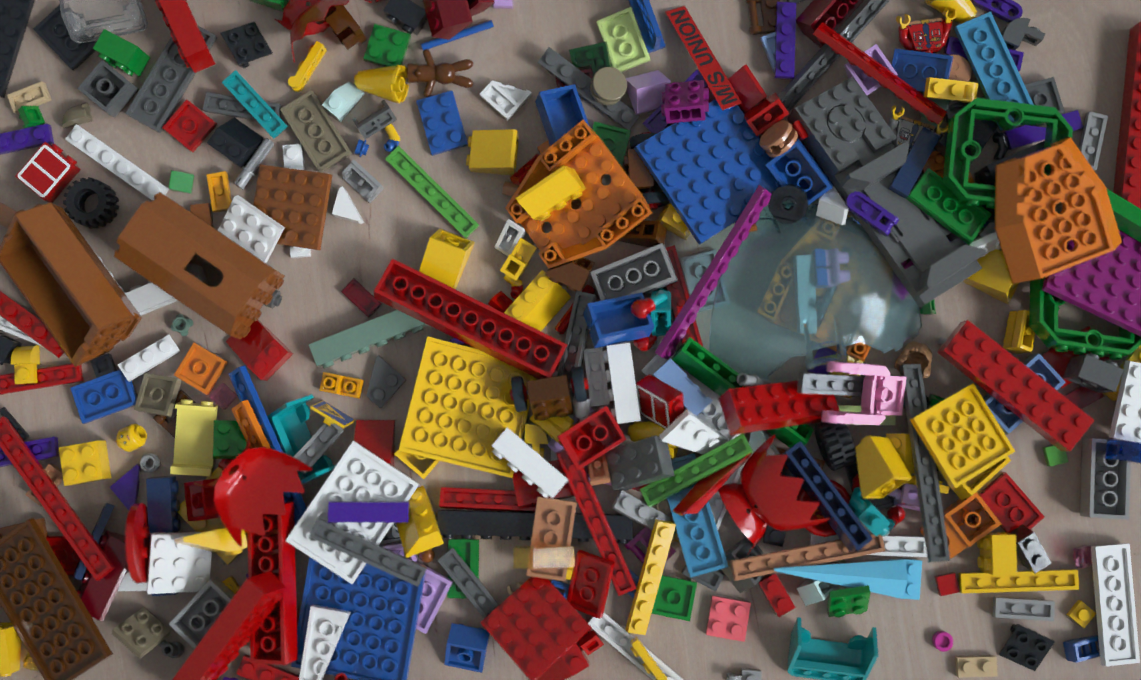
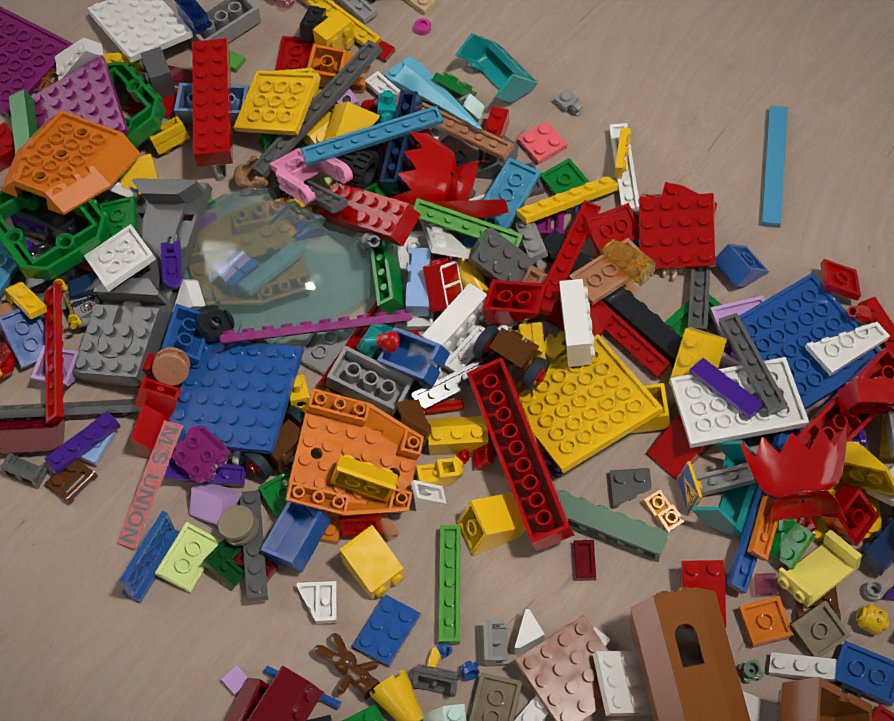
camera: 135 degrees left, 25 degrees down
none -> white plate [84,224,156,291]
none -> dark azure tile [300,106,444,166]

